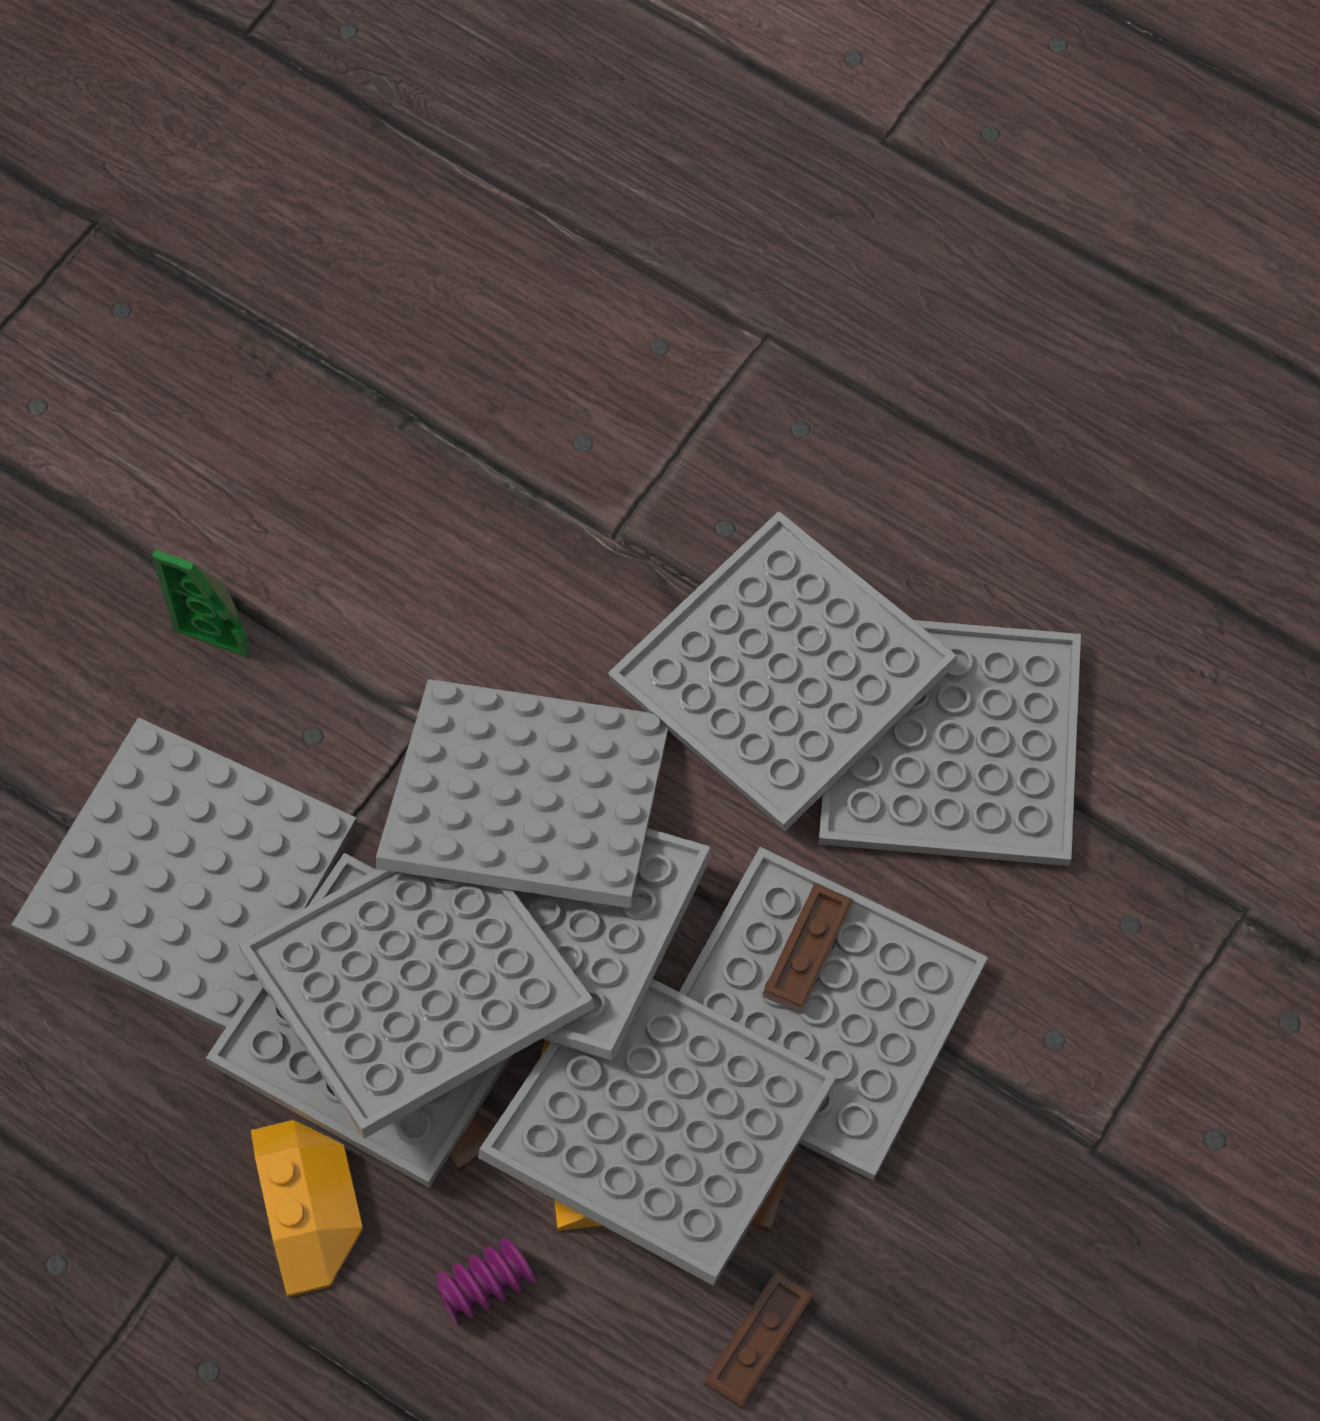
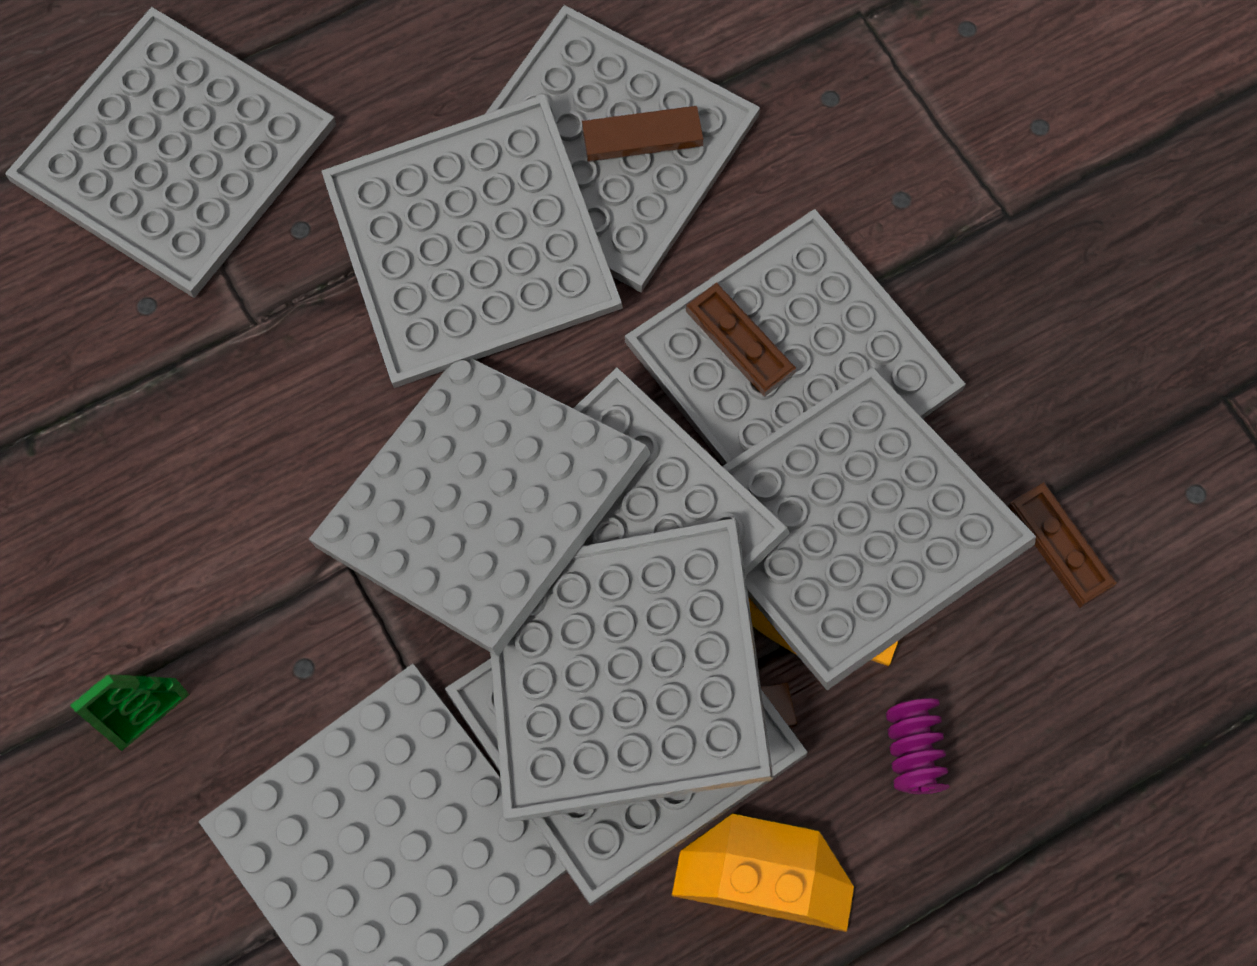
camera: 65 degrees left, 5 degrees up
none -> light grey plate [5,7,336,298]
none -> reddish brown tile [582,106,704,162]

